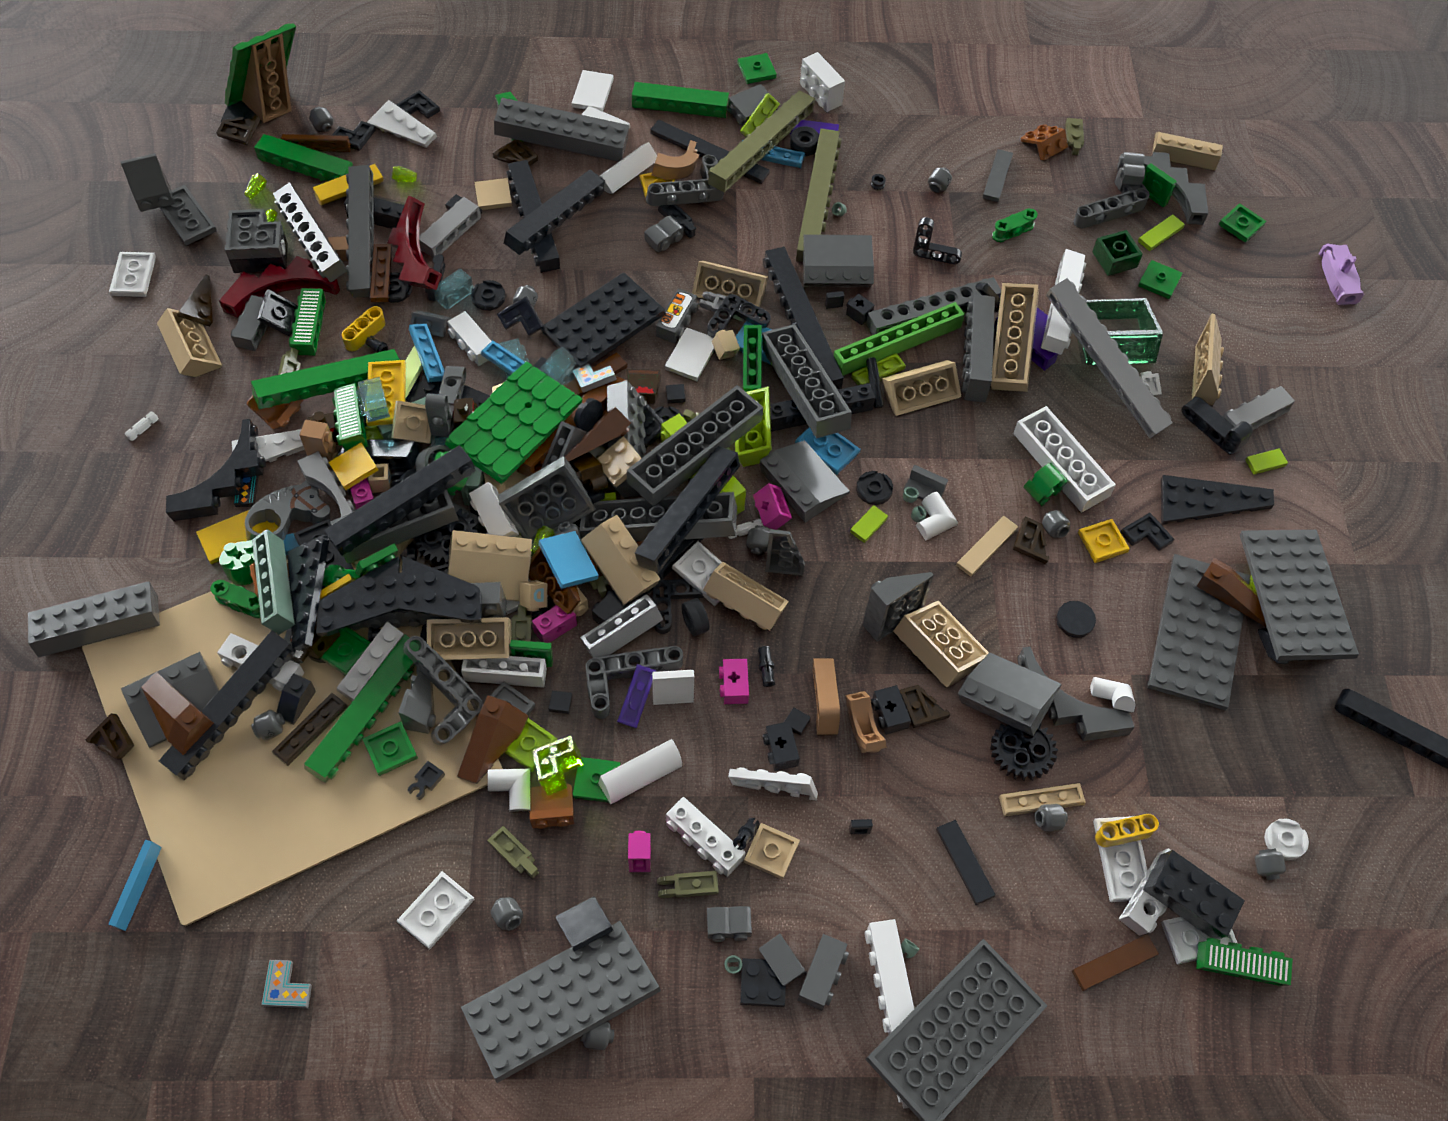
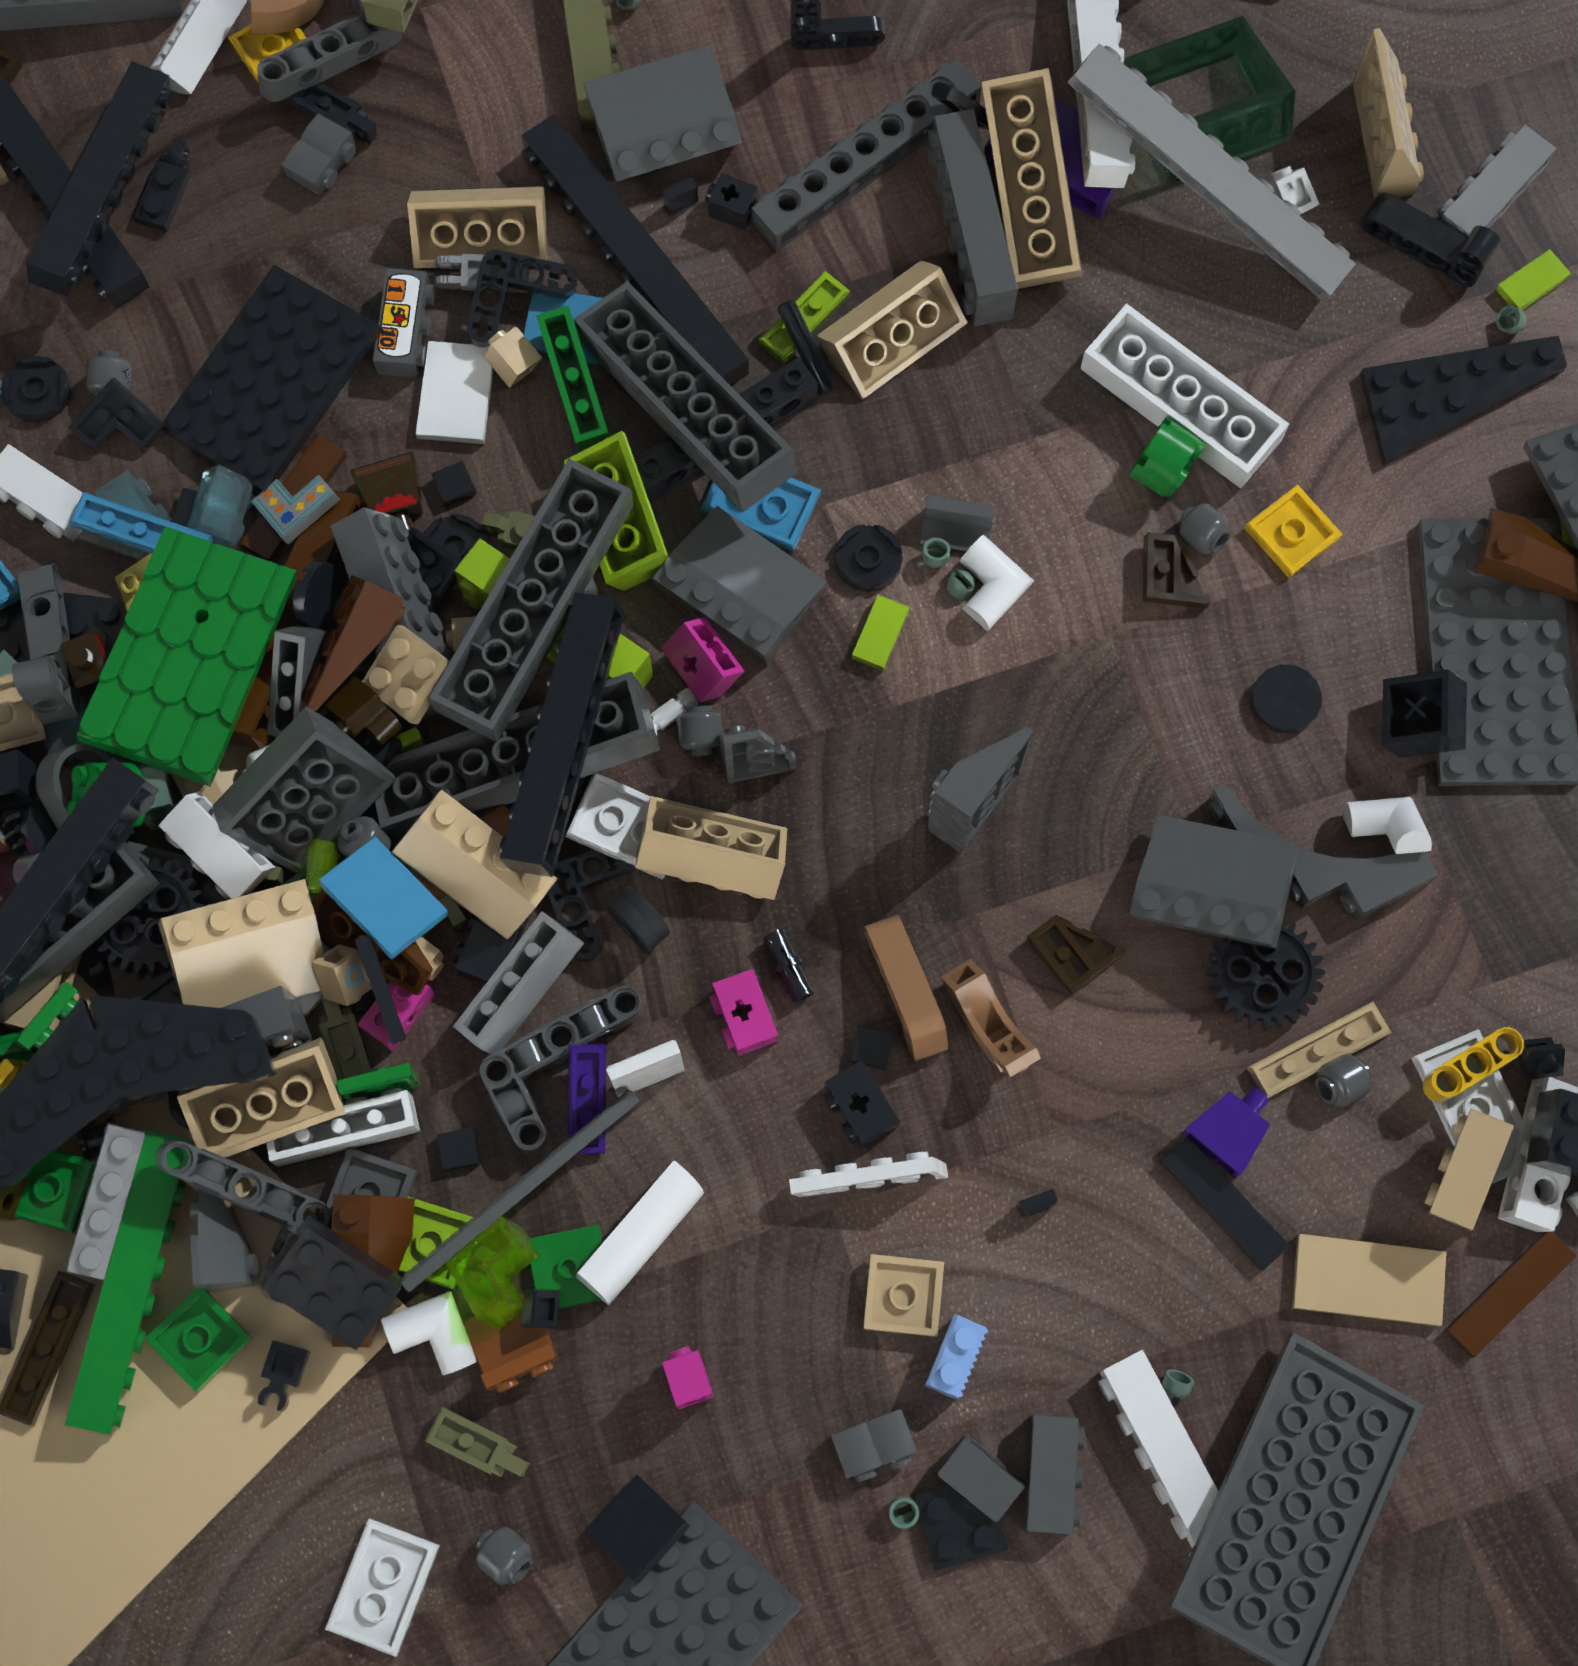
camera: 15 degrees left, 15 degrees up
olive hinge [657,871,719,898] -> none
white brick [666,797,745,877] -> none
black pin [733,817,760,850] -> none
bright green brick [834,302,965,376] -> none
black brick [871,685,911,735] -> none
tan slope [893,601,989,687] -> none
tan tile [956,516,1018,577] -> none
black tile [1120,513,1175,551] -> none
none -> black hinge [134,139,191,232]
none -> black brick [262,1215,401,1350]
none -> black tile [355,936,406,1045]
none -> dark grey tile [401,1089,640,1293]
none -> black tile [521,1289,560,1328]
none -> light blue brick [925,1314,988,1400]
none -> dark purple torso [1182,1087,1269,1179]
none -> tan tile [1292,1234,1446,1327]
none -> black brick [1382,669,1467,758]
none -> tan brick [1424,1108,1514,1231]
none -> sand green hinge [1496,305,1527,334]
none -> black bracket [1517,1037,1565,1079]

